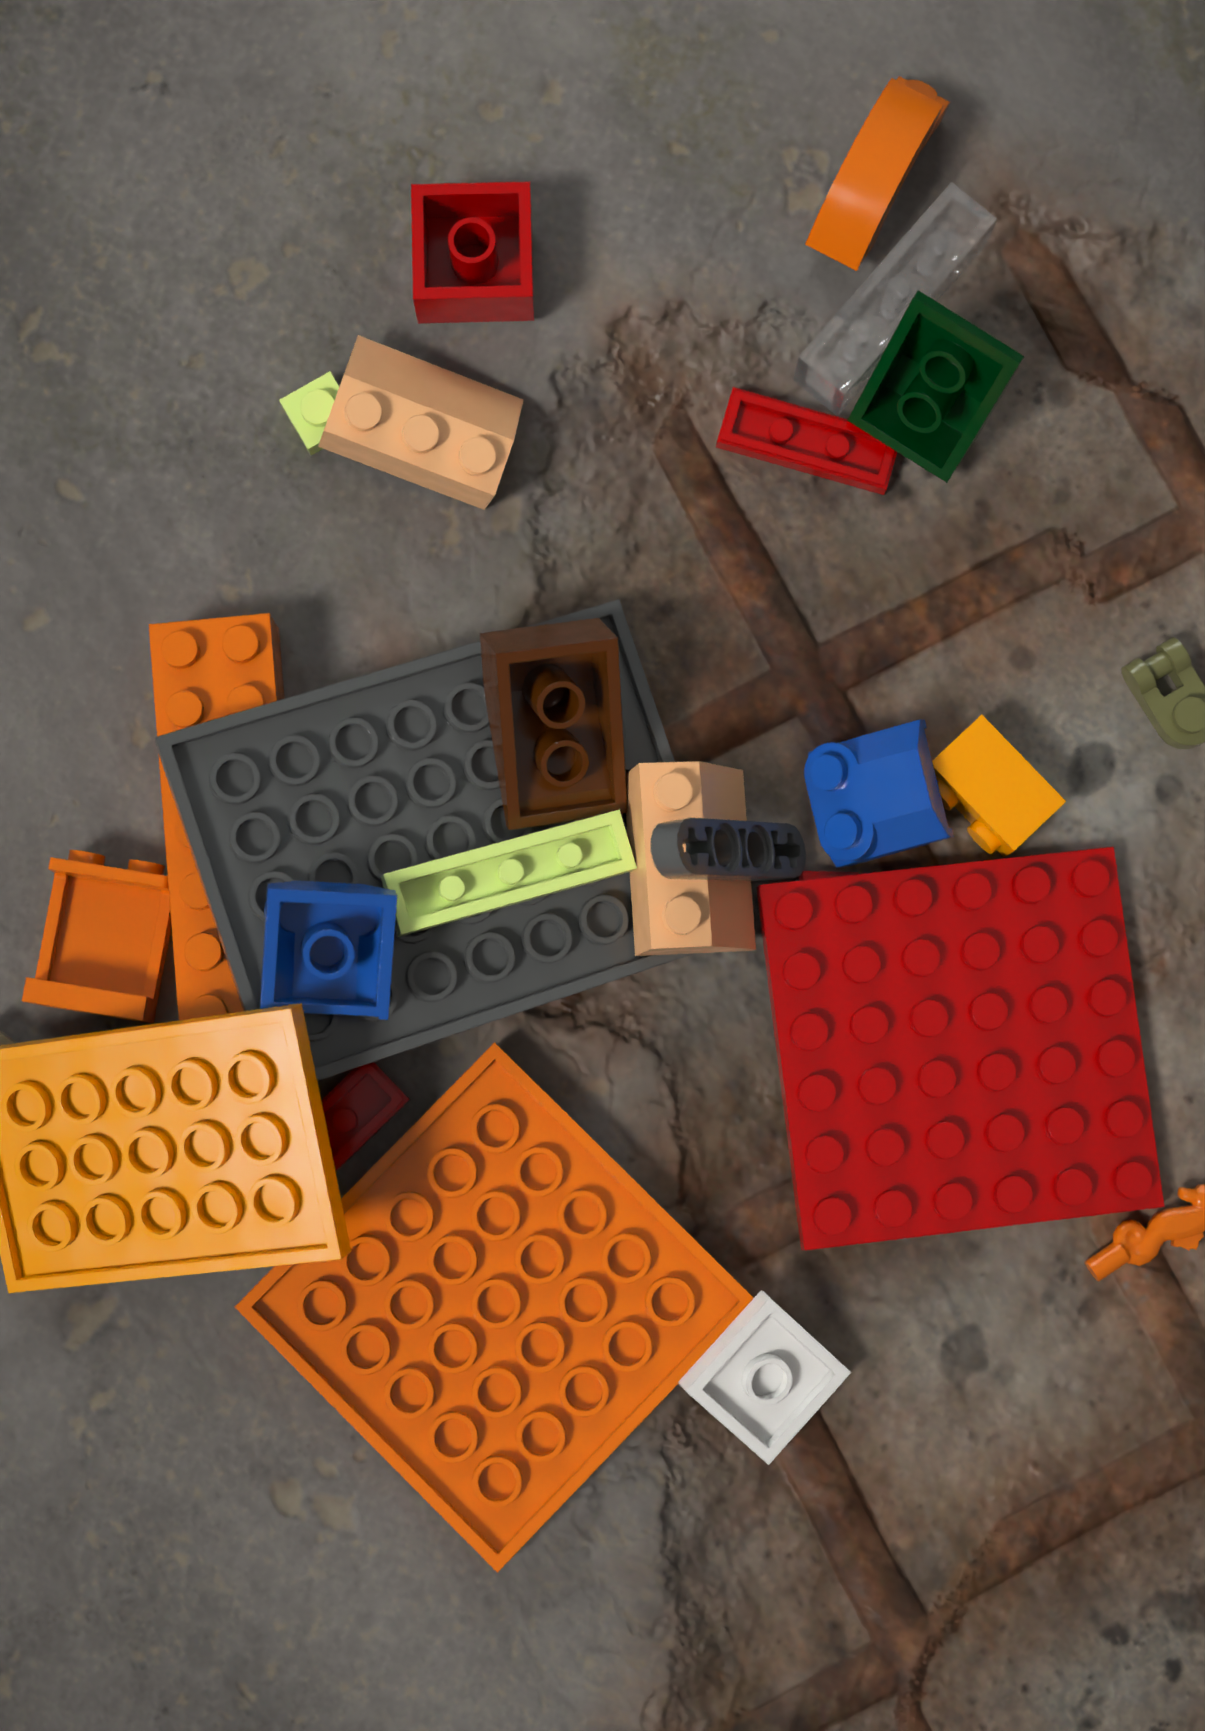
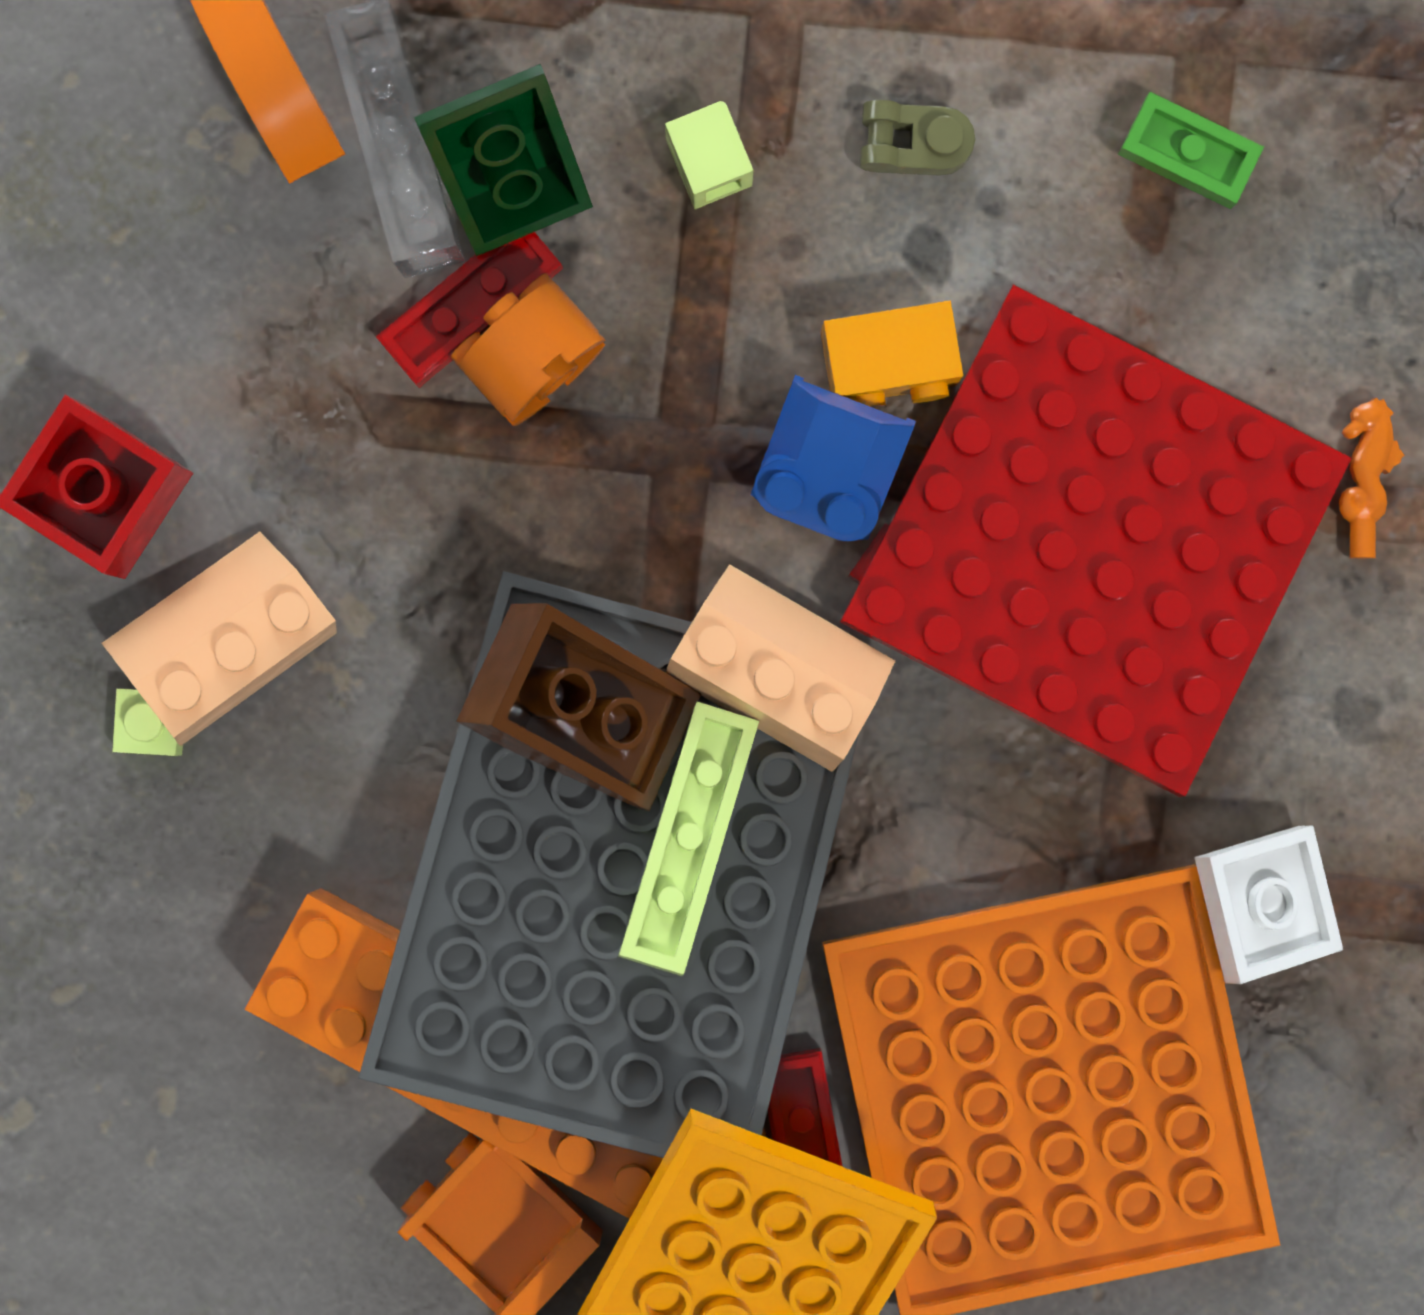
camera: 55 degrees left, 5 degrees up
blue slope [260,881,397,1020] -> none
dark grey beam [650,817,806,881] -> none
none -> orange brick [451,273,606,426]
none -> yellowish green panel [665,101,754,210]

